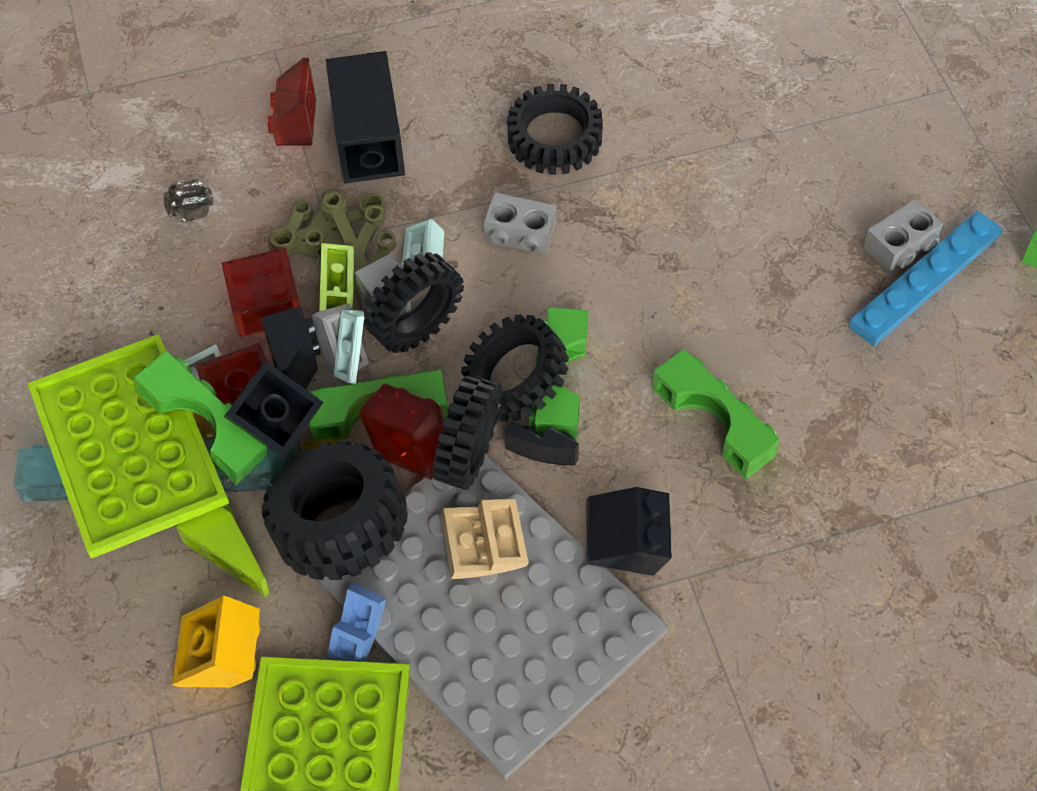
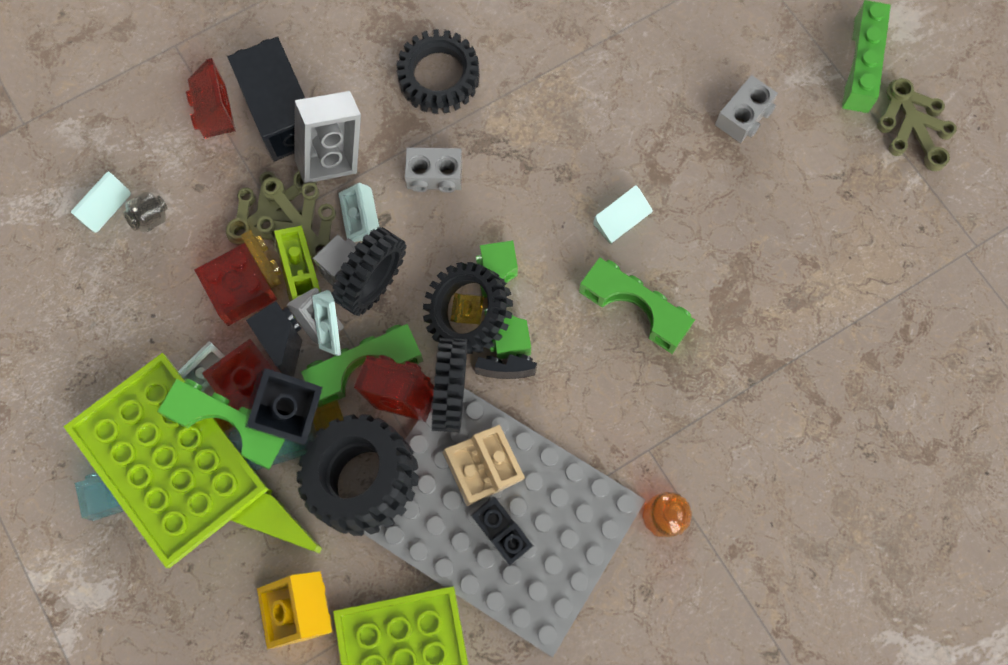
camera: 15 degrees left, 15 degrees up
medium blue slope [326,584,387,662] -> none
black slope [586,487,672,576] -> none
dark azure plate [849,210,1003,347] -> none
none -> light aqua slope [71,171,131,233]
none -> clear yellow plate [241,230,282,288]
none -> light grey brick [295,91,361,184]
none -> clear yellow plate [450,293,484,325]
none -> black slope [470,496,533,565]
none -> light aqua slope [593,185,653,244]
none -> clear orange hair [643,492,692,537]

